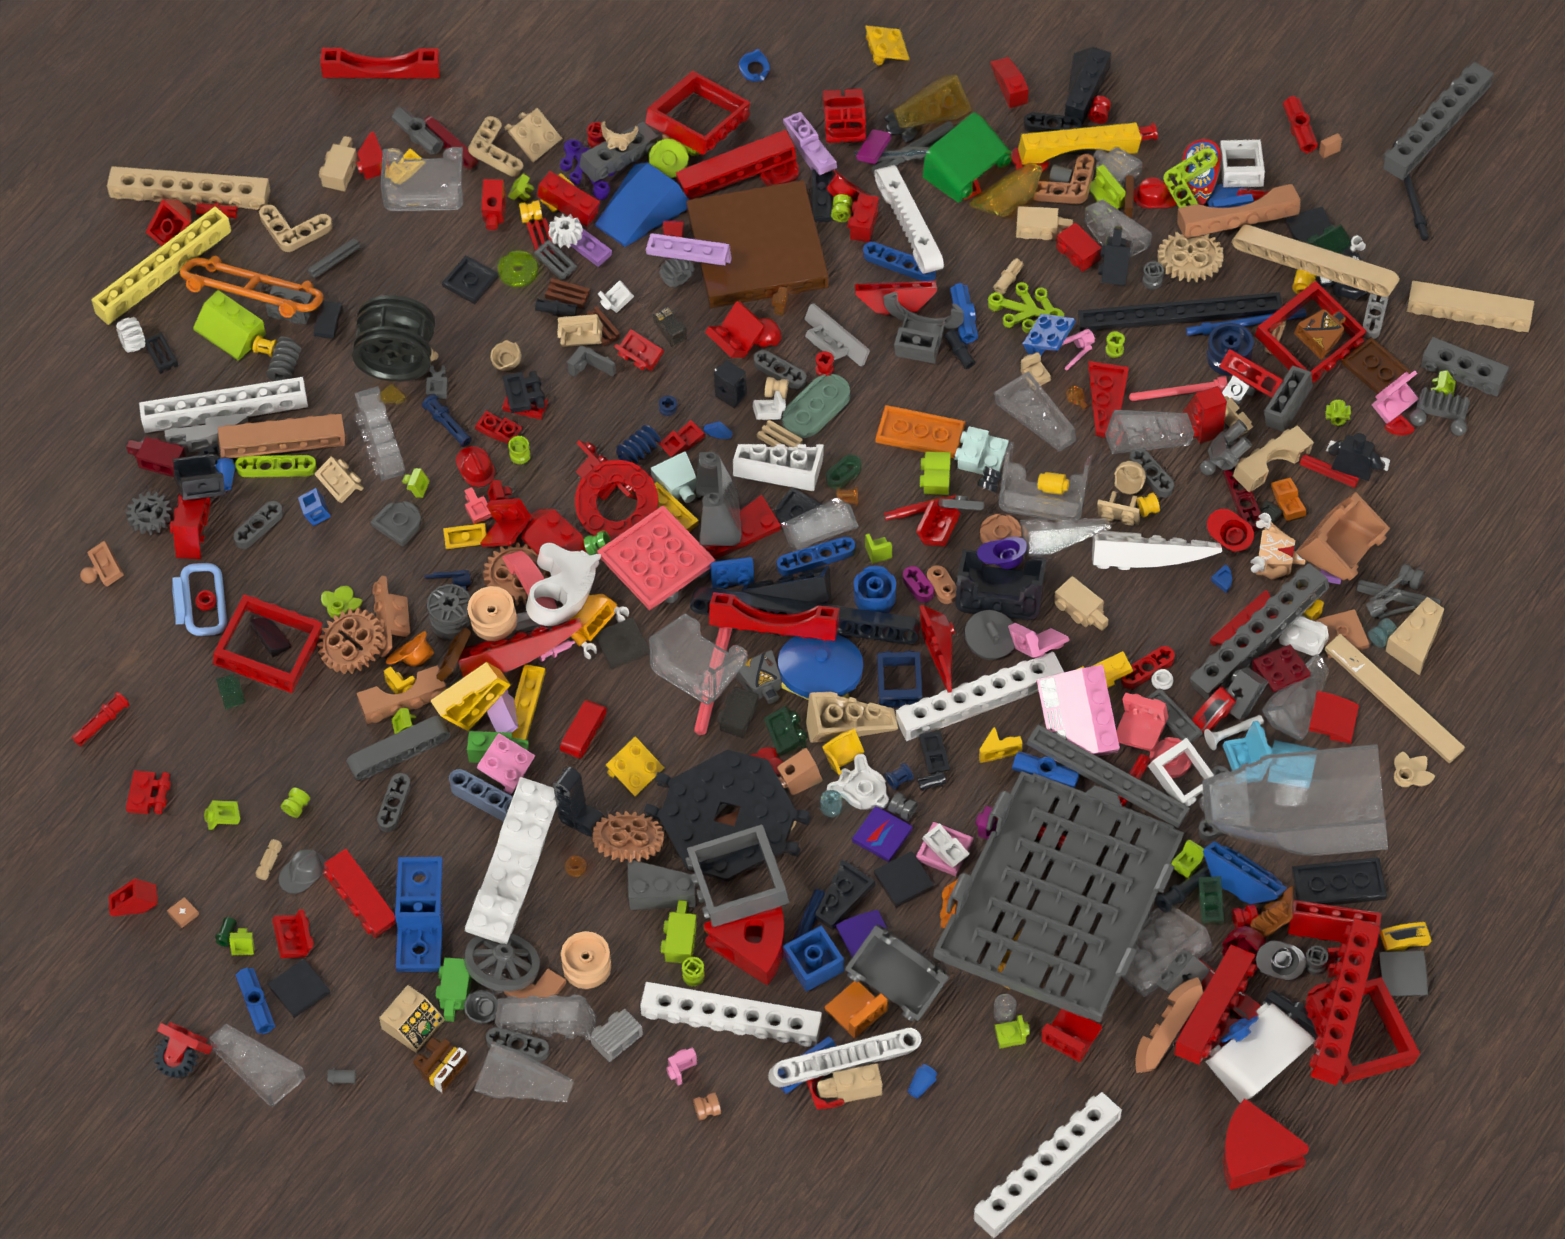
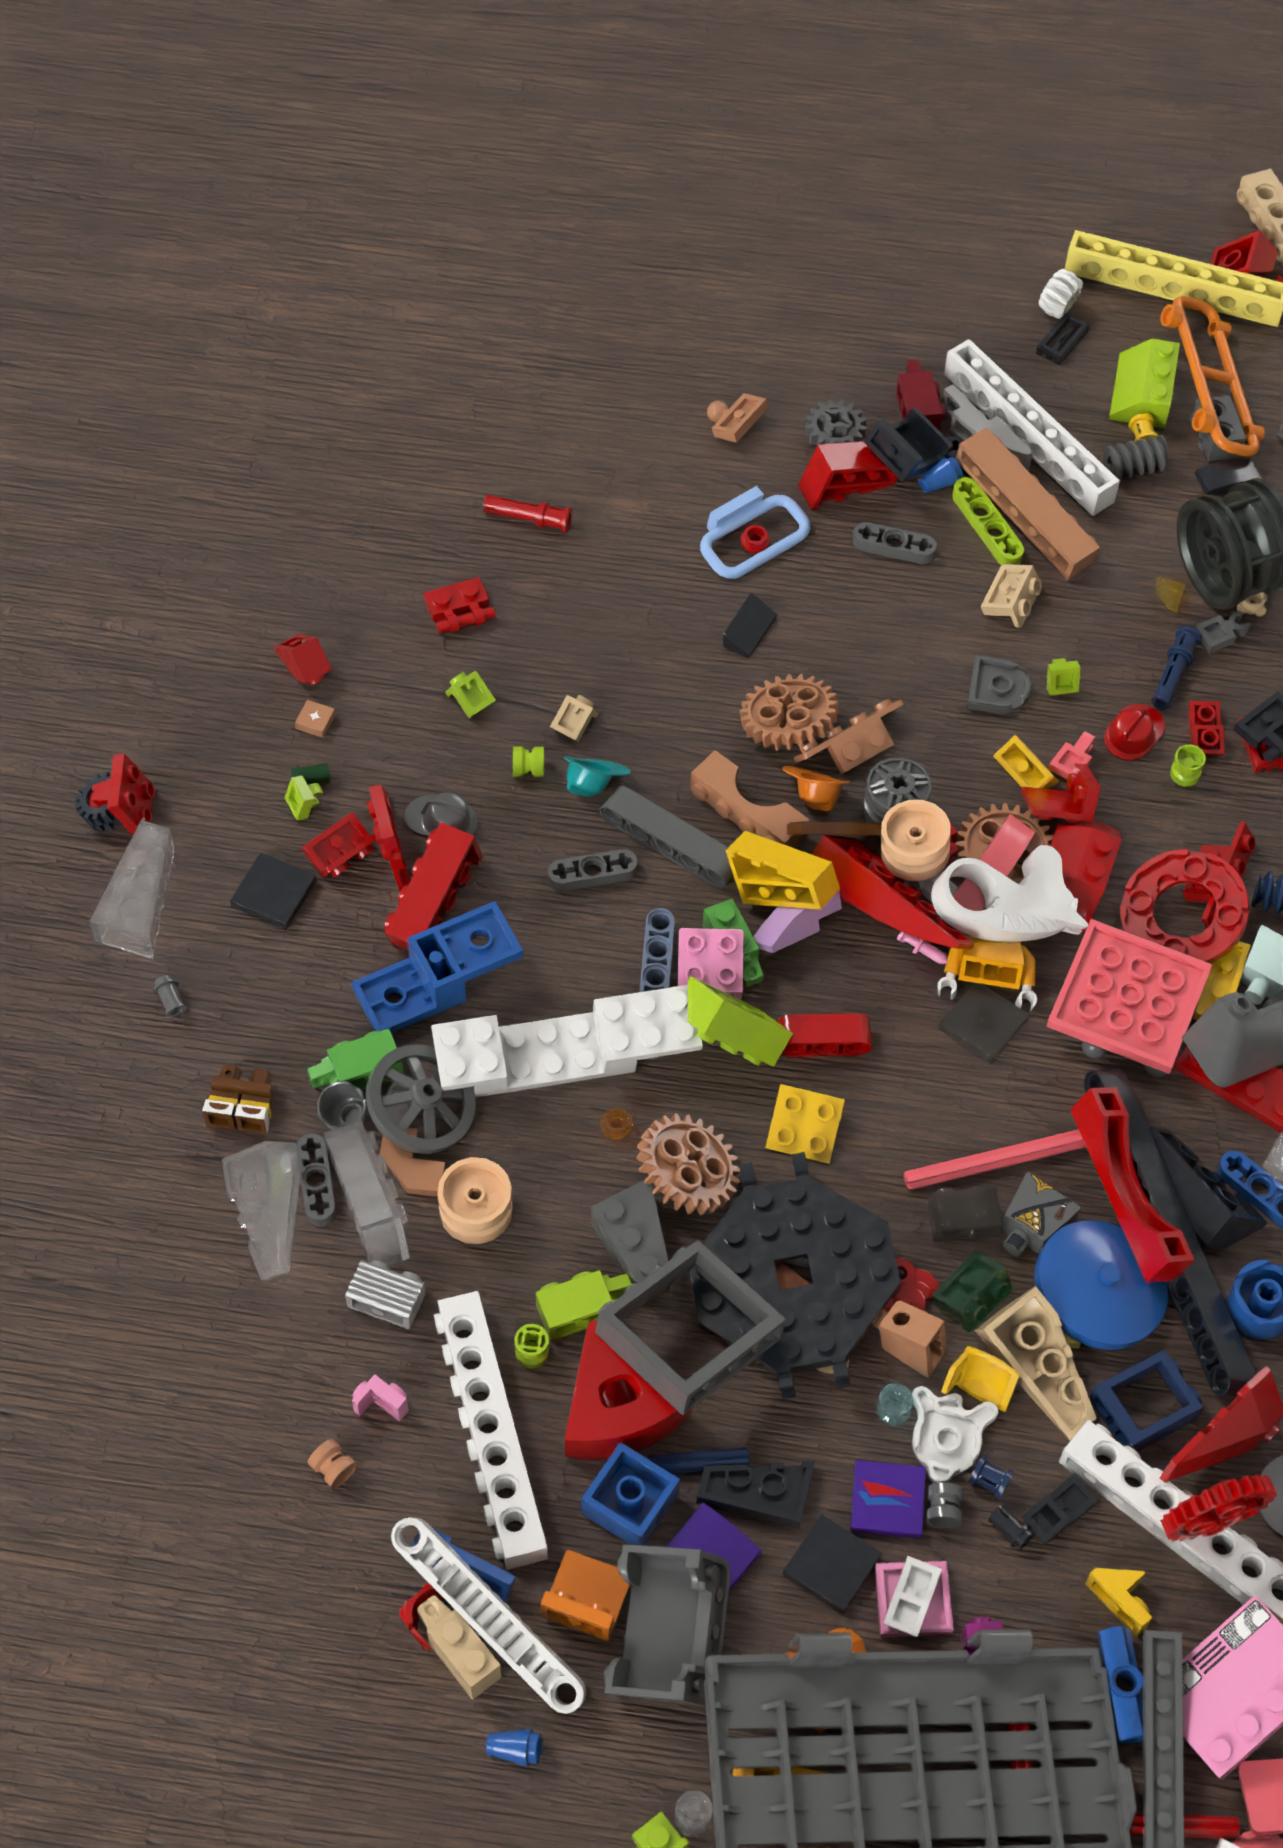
camera: 60 degrees right, 0 degrees up
red window [213,594,323,693] -> none
clear green window [216,674,246,709] -> none
blue piece [236,967,275,1034] -> none
tan axle [256,839,282,880] -> none
blue brick [298,488,331,526] -> none
lime plate [321,586,363,619] -> none
clear wedge [355,386,405,481] -> none
tan slope [380,985,445,1053] -> none
yellow bracket [384,667,416,694] -> none
lime tile [391,708,416,734] -> none
dark blue plant [425,569,471,605] -> none
red tile [487,480,512,501] -> none
yellow plate [511,664,546,740] -> none
black beam [553,766,605,837] -> none
bright green wheel [584,530,611,555] -> none
clear windscreen [649,614,747,705] -> none
blue bracket [710,557,754,588] -> none
none -> red wing [367,784,410,892]
none -> tan bracket [550,695,599,742]
none -> teal piece [564,756,631,797]
none -> lime slope [688,976,793,1067]
none -> red gear [1160,1474,1277,1542]

